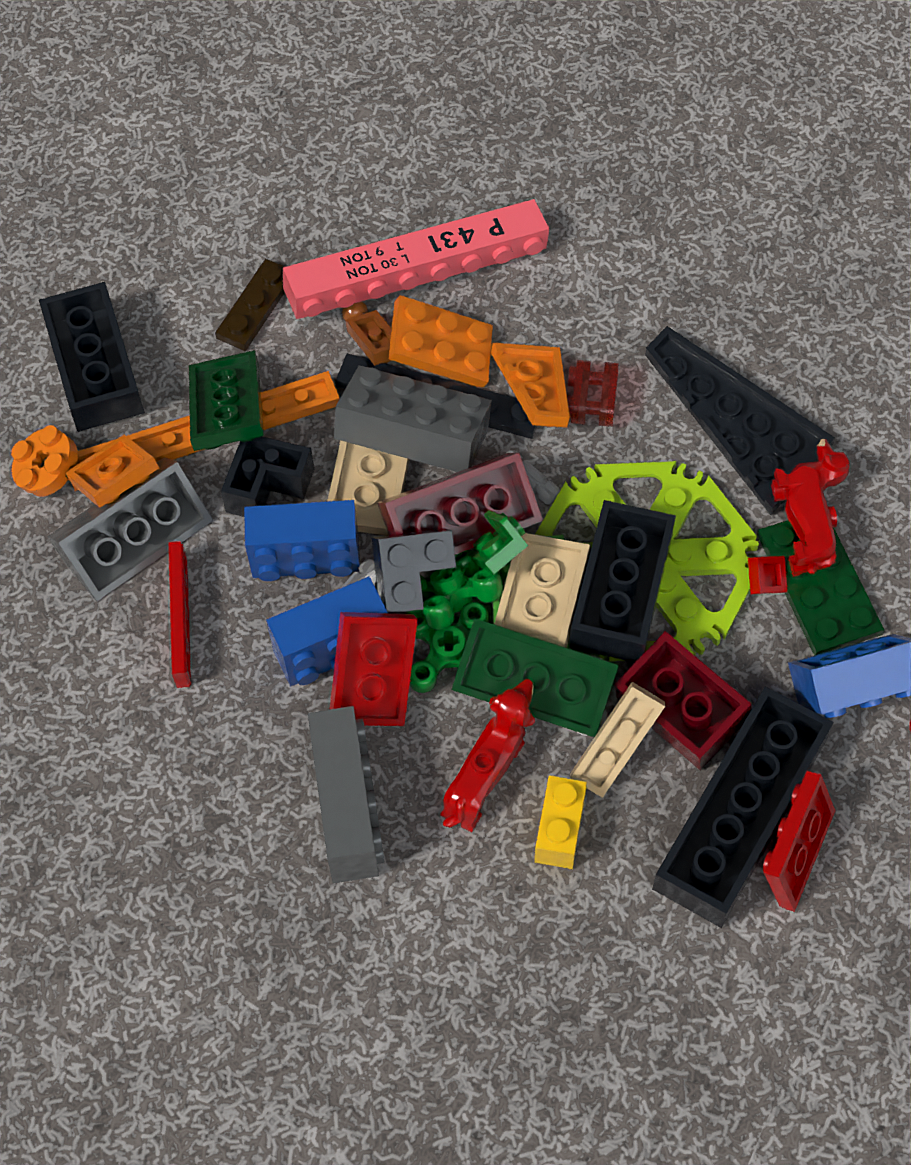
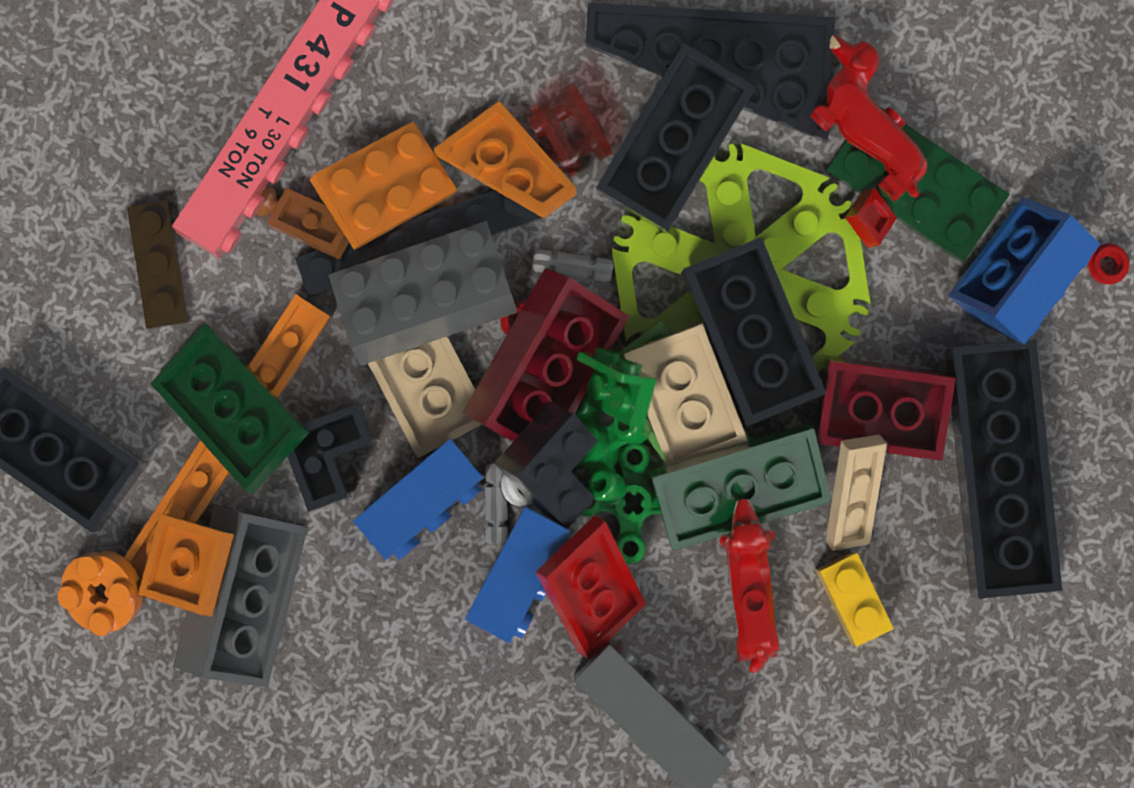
camera: 35 degrees left, 25 degrees up
red tile [168,541,191,688] -> none
red plate [763,771,835,912] -> none
none -> black brick [596,43,756,234]

